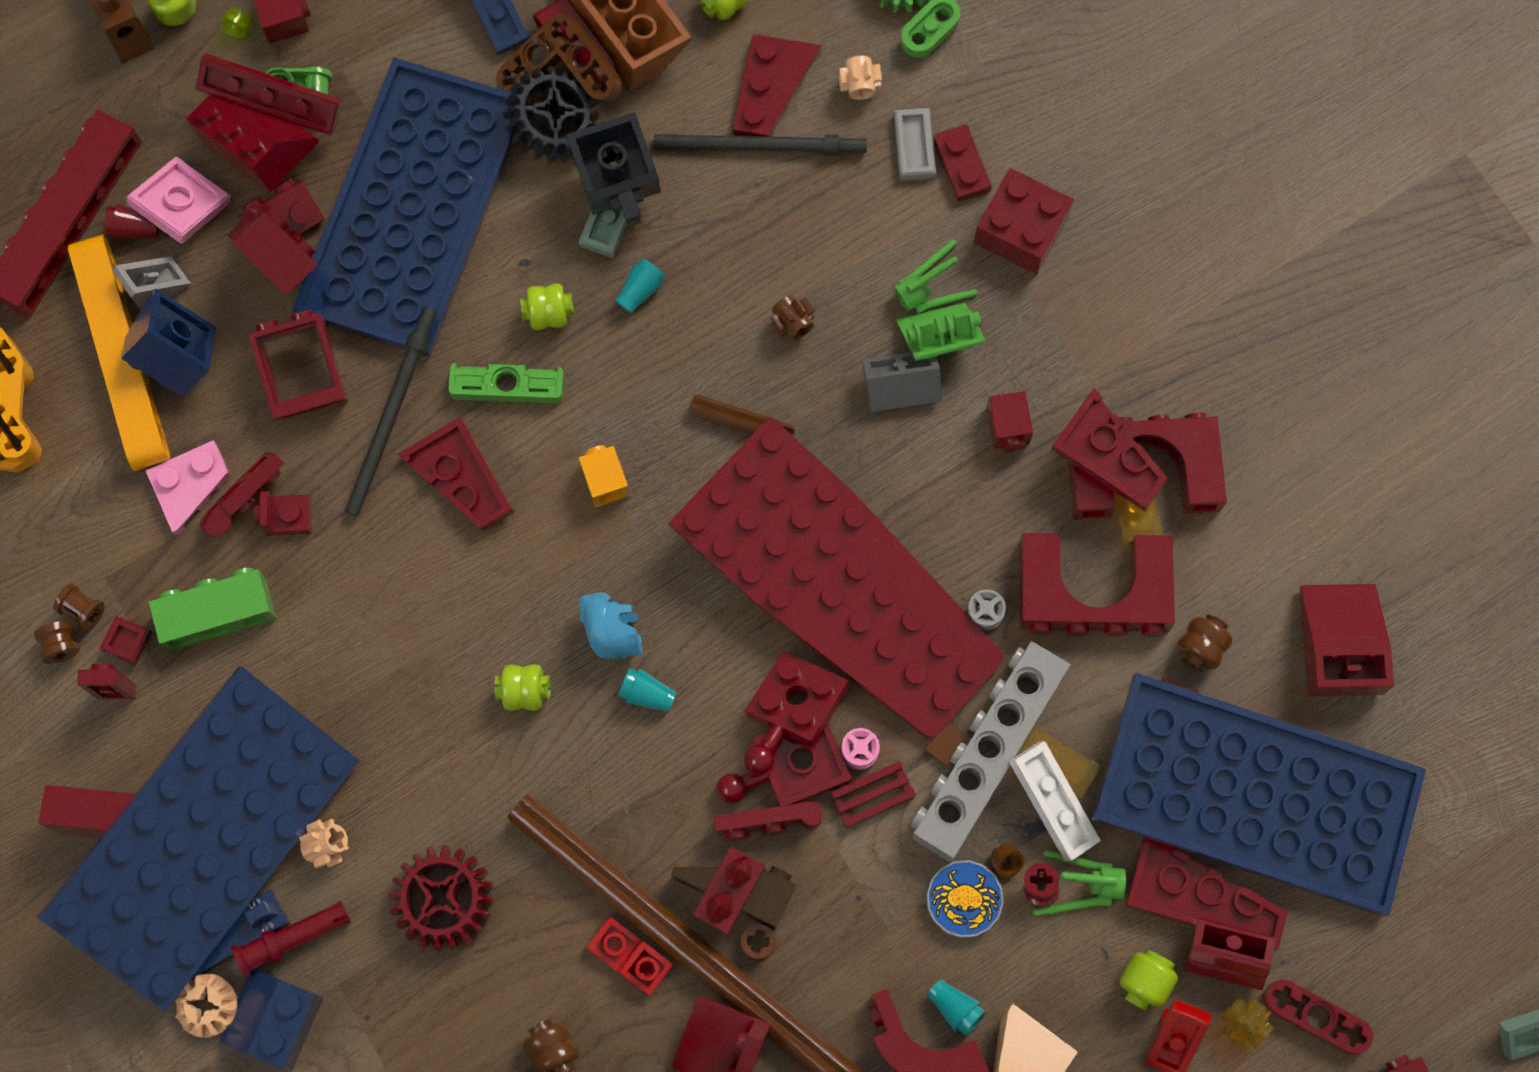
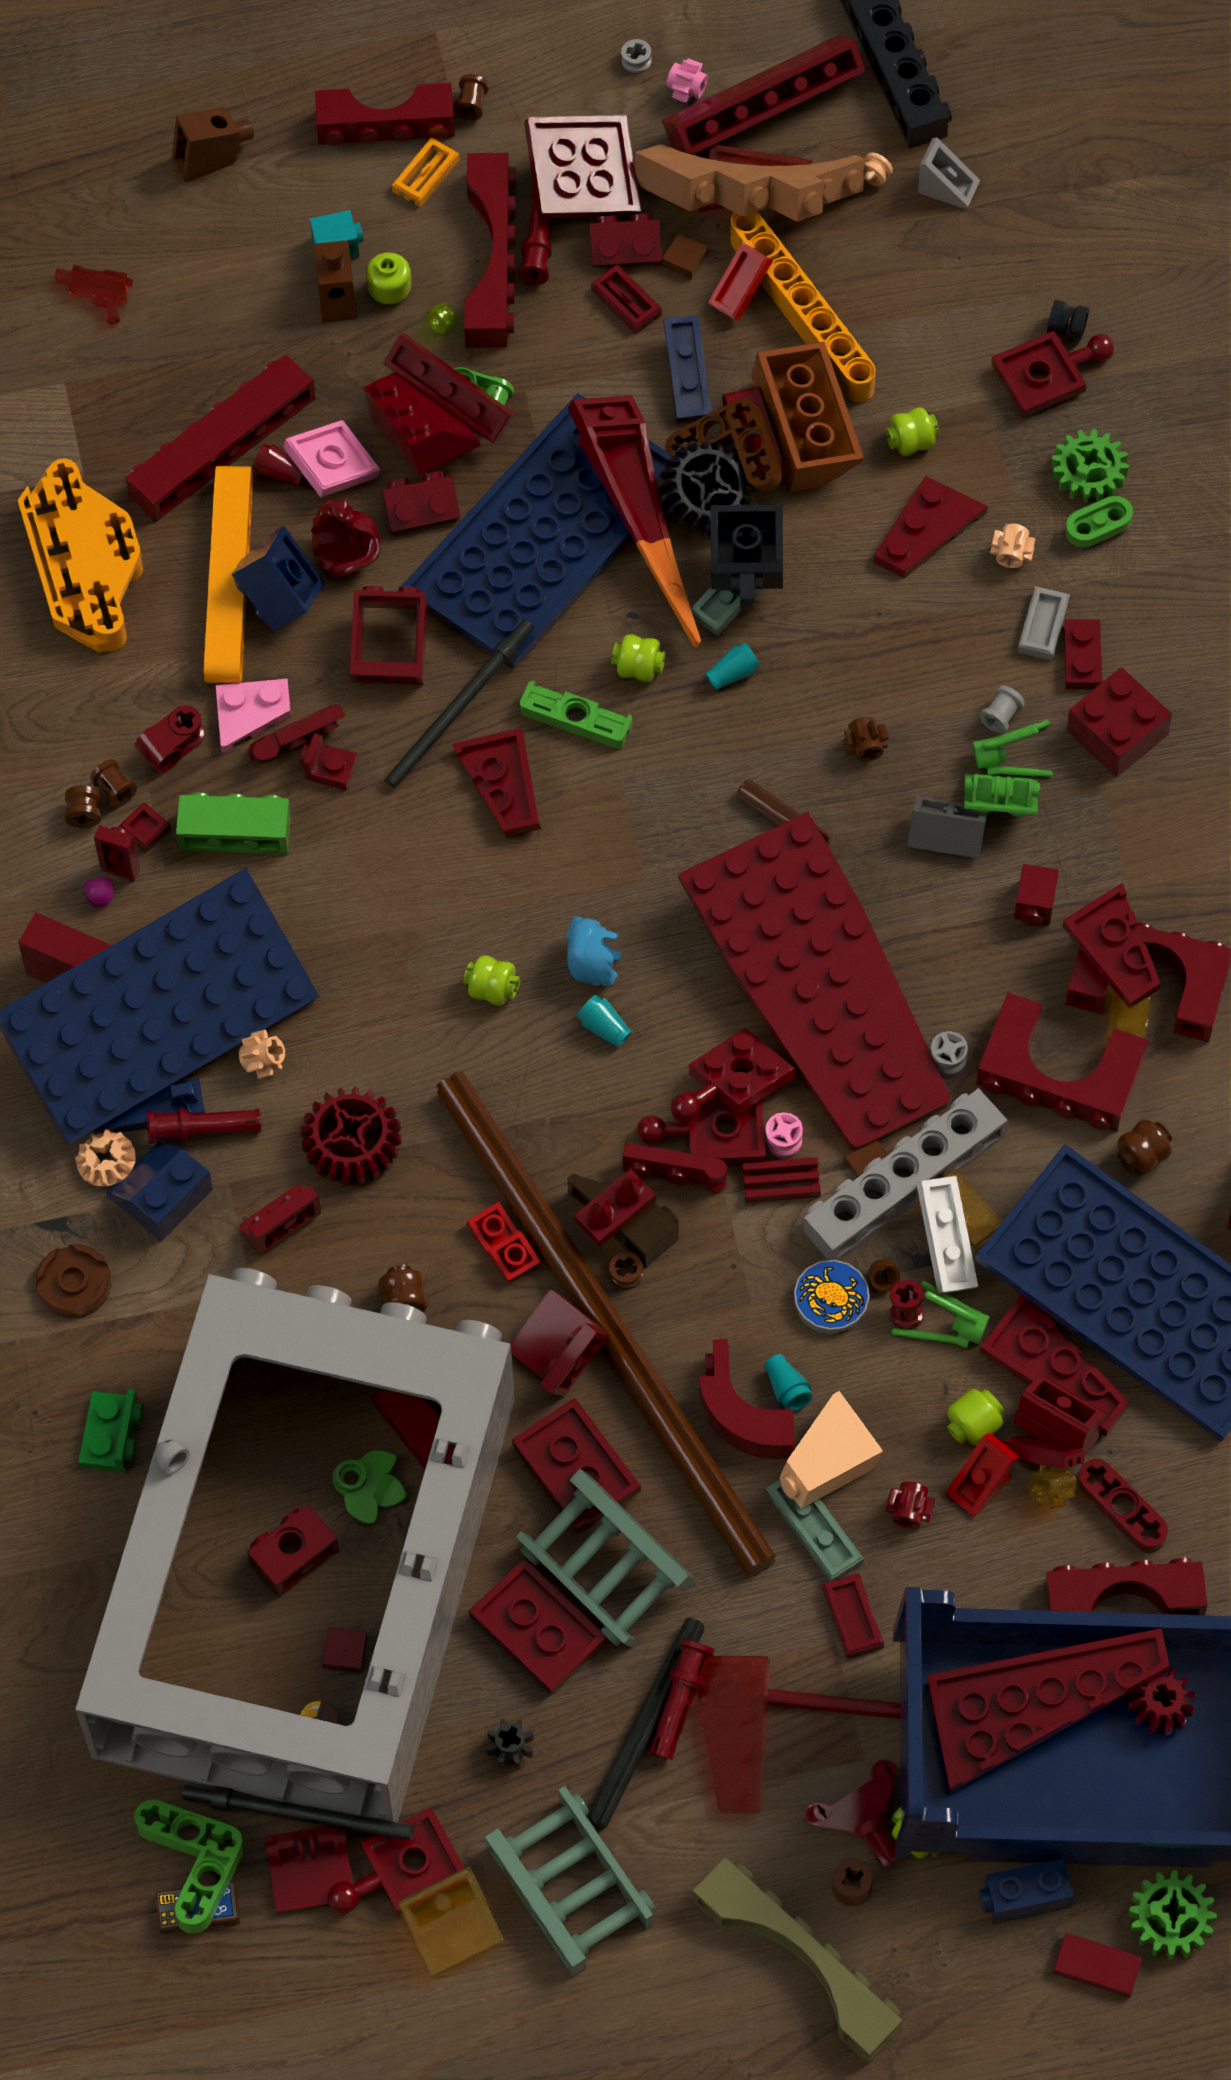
camera: 20 degrees right, 10 degrees down
light grey slope [112,256,191,310] -> none
dark red brick [228,205,317,295] -> none
light orange brick [579,445,630,508] -> none
pearl dark grey bar [654,134,867,156] -> none
none -> magenta hinge [83,877,114,908]
none -> dark red piece [135,705,205,773]
none -> dark red bracket [239,1184,321,1256]
none -> dark red hair [311,499,382,580]
none -> dark red plate [568,395,701,648]
none -> light grey bush [979,685,1025,734]
none -> dark red tile [1001,1435,1085,1469]

